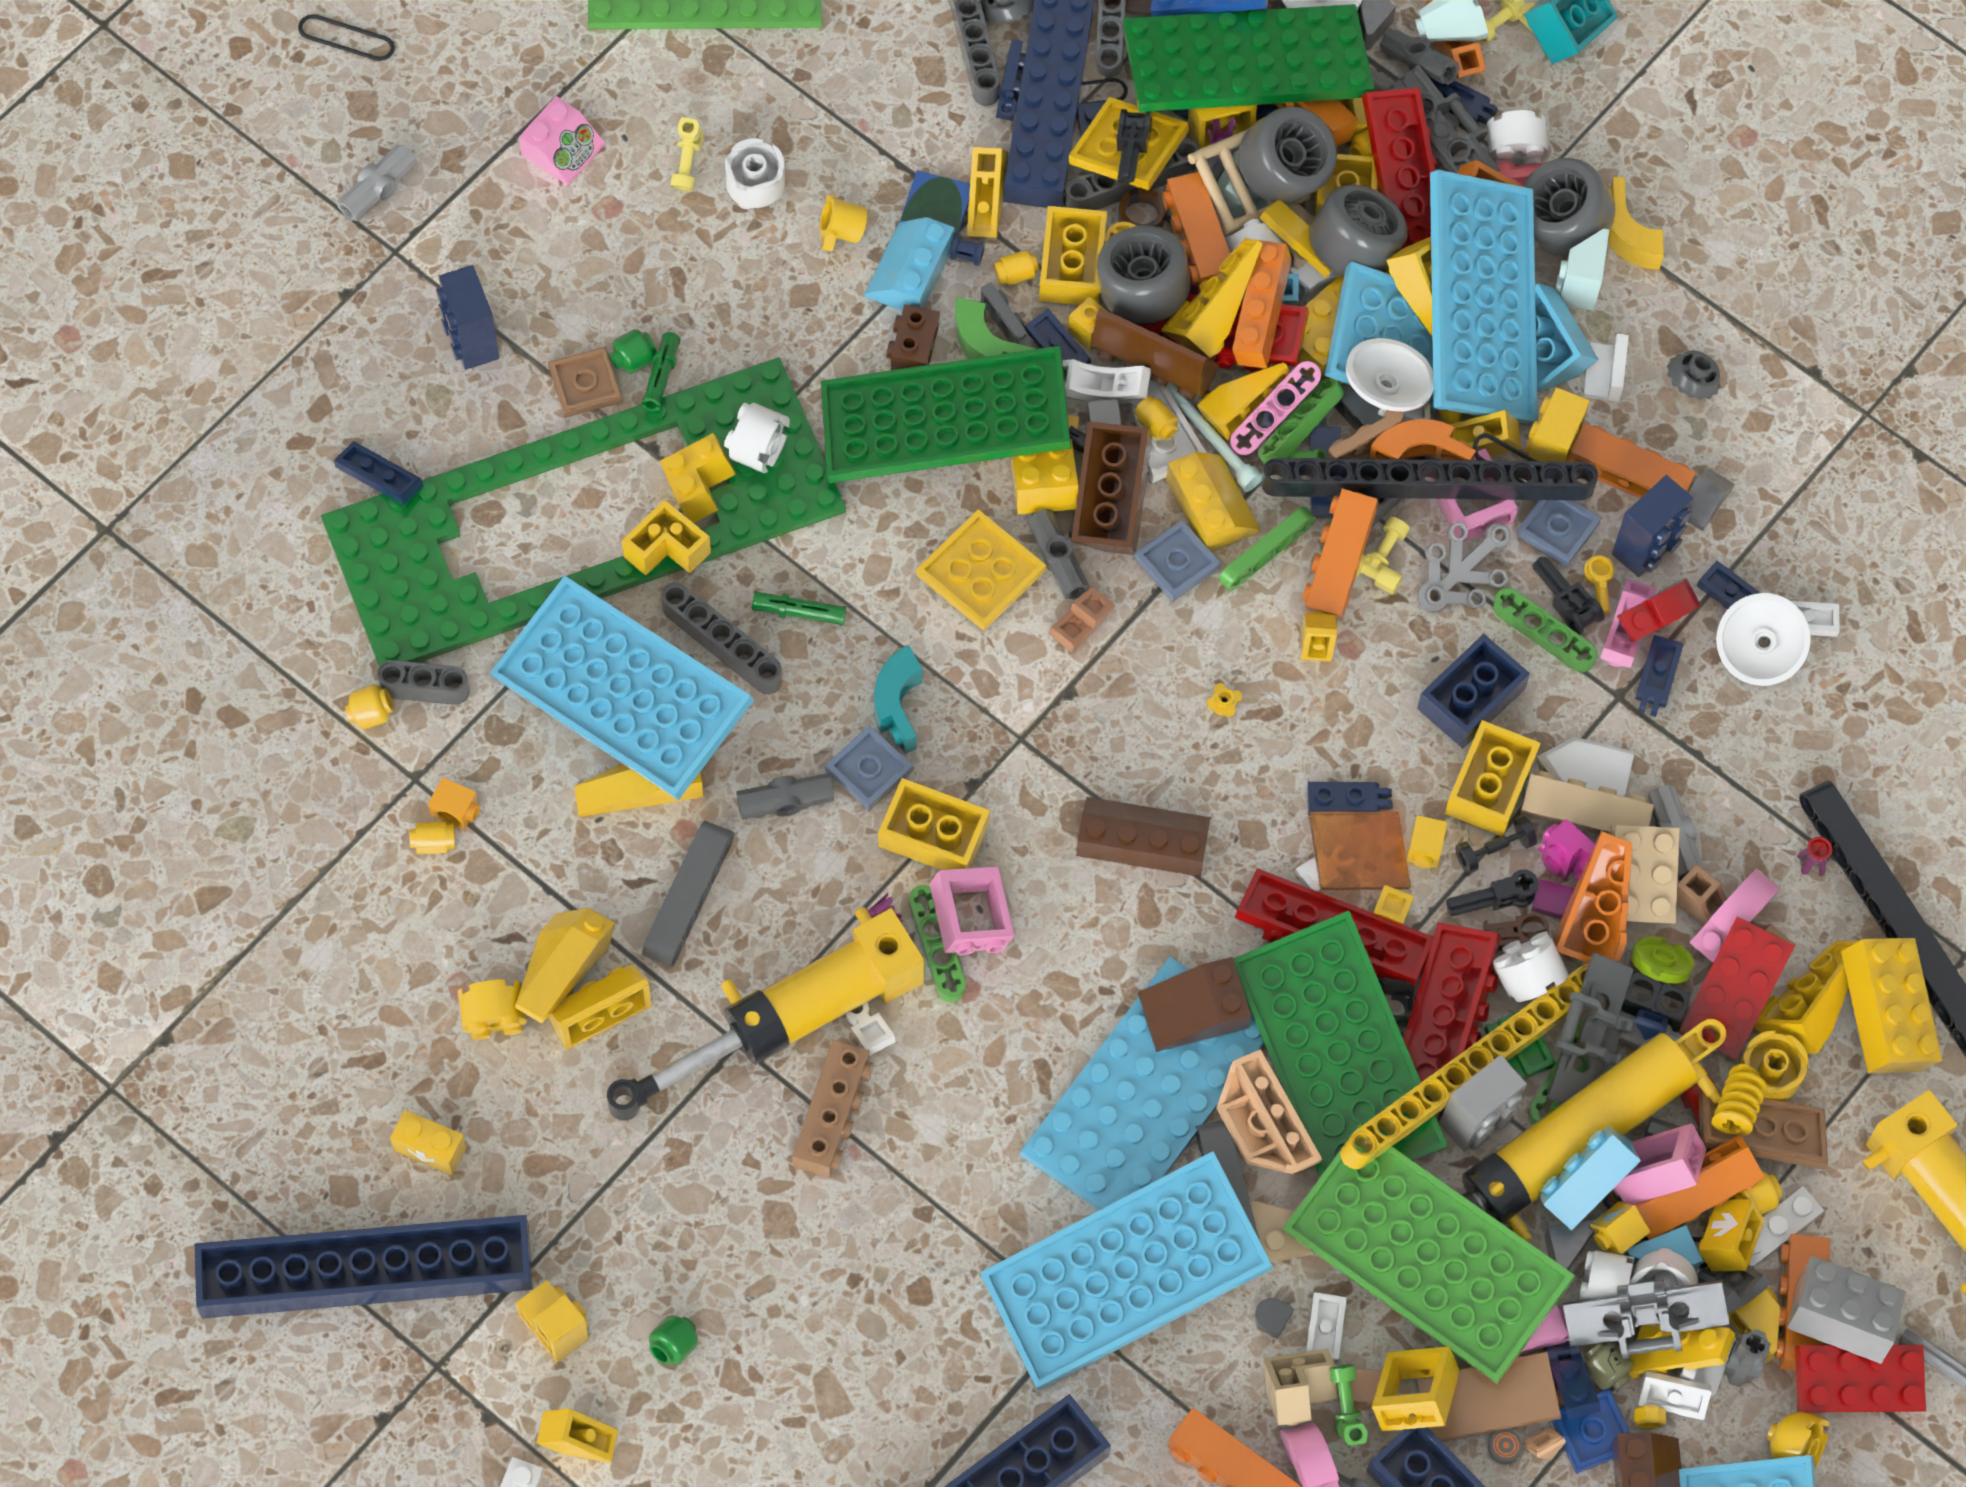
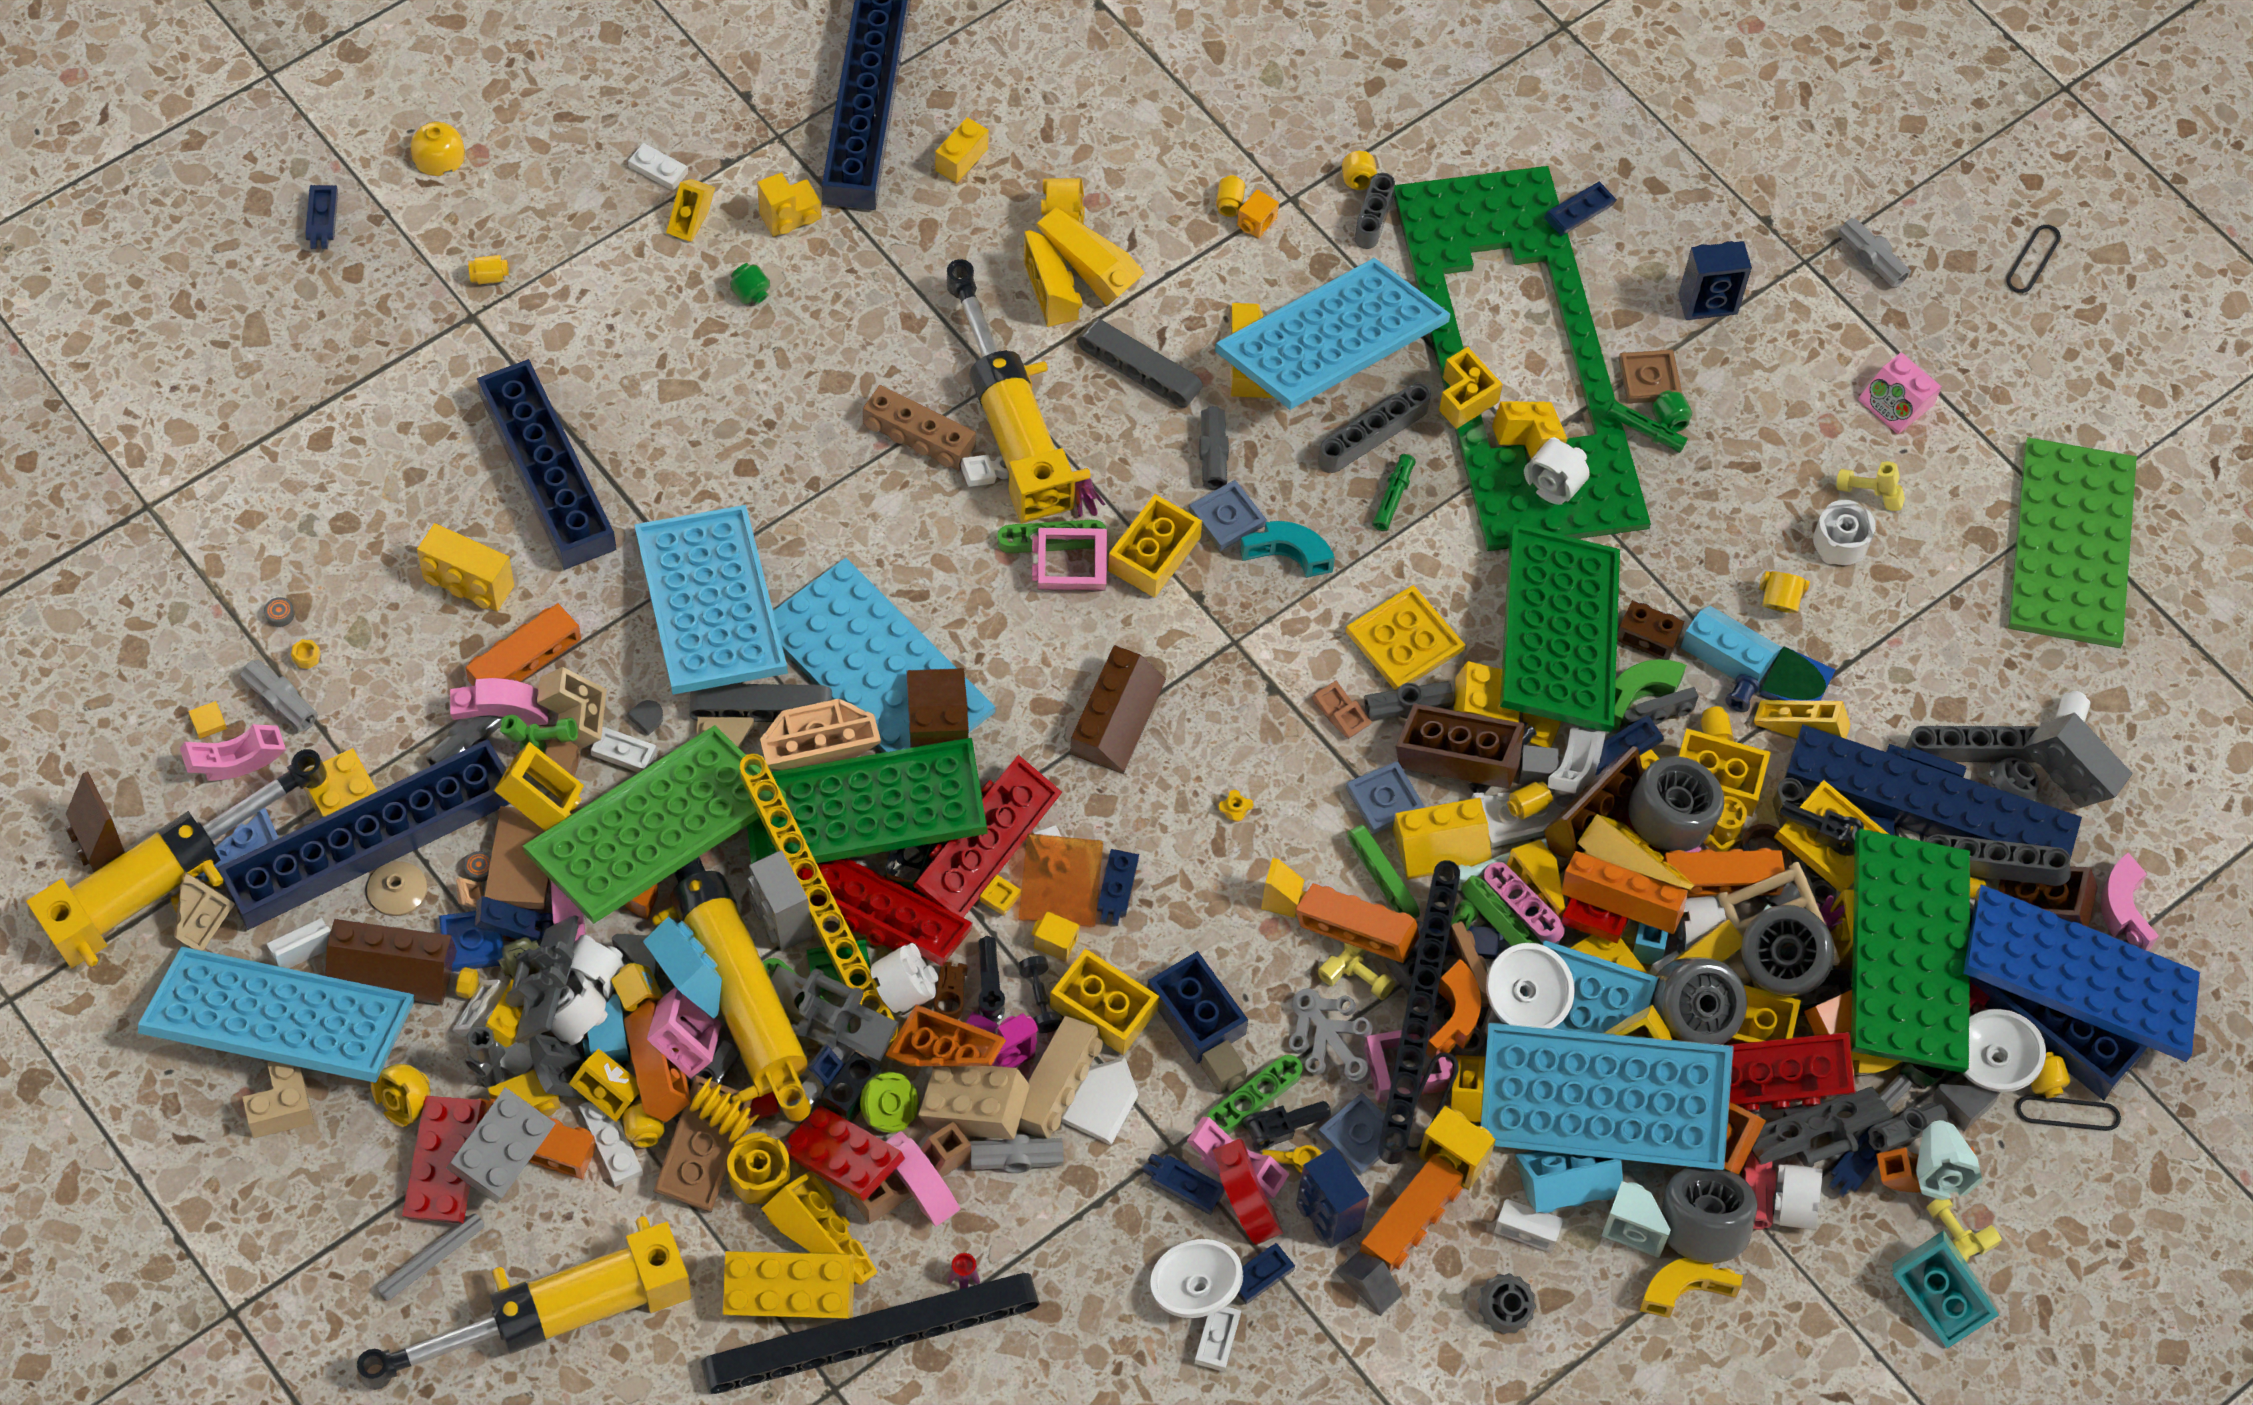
camera: 100 degrees right, 5 degrees down
none -> dark tan brick [1201,1040,1247,1094]

